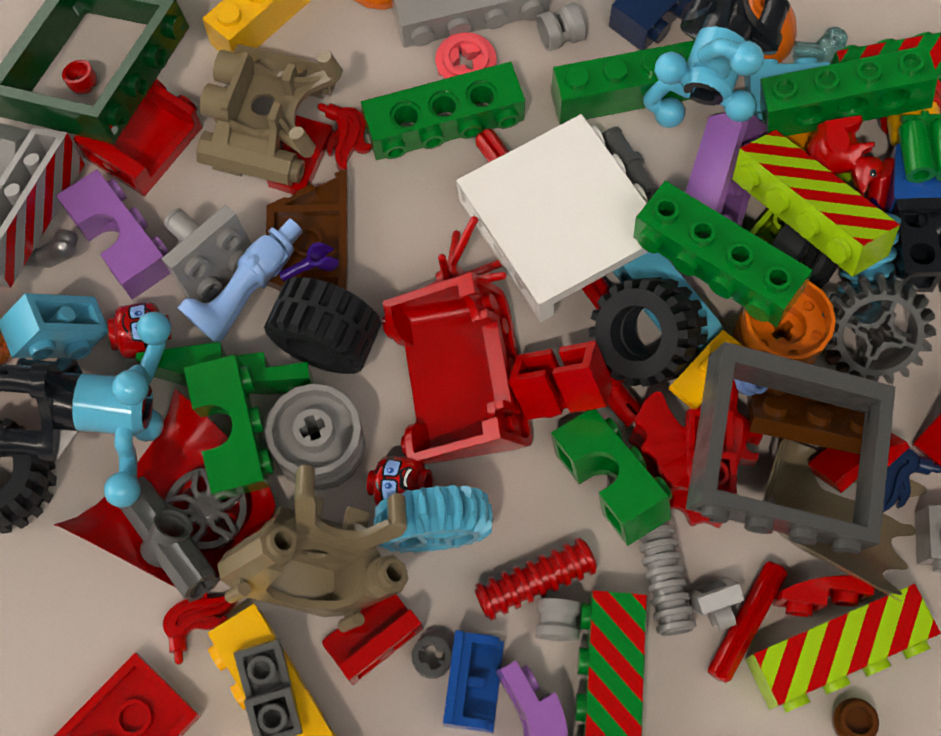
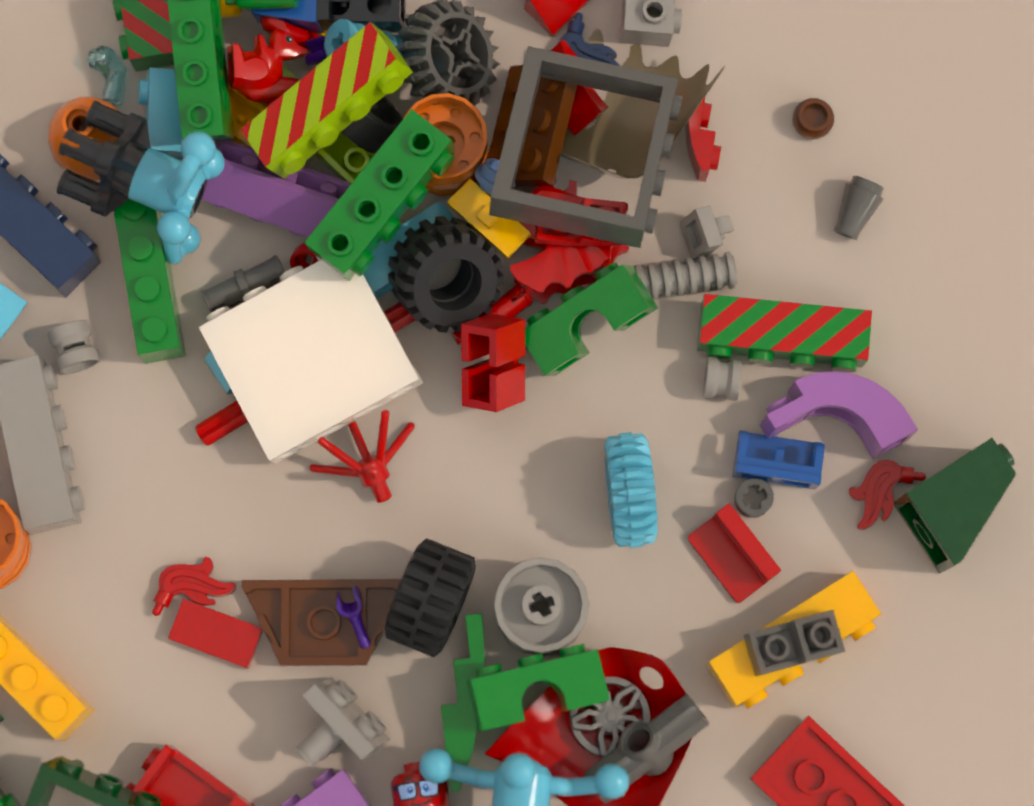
camera: 90 degrees left, 10 degrees up
red piece [162,592,238,665] -> none
light blue piece [177,218,302,343] -> none
dark tan piece [196,44,343,186] -> none
dark tan piece [217,465,408,632] -> none
green brick [360,61,525,160] -> none
head [366,456,433,505] -> none
red windscreen [382,272,533,465] -> none
coral gear [435,32,496,79] -> none
red piece [474,537,597,621] -> none
red axle [708,561,787,683] -> none
brick [745,583,941,713] -> none

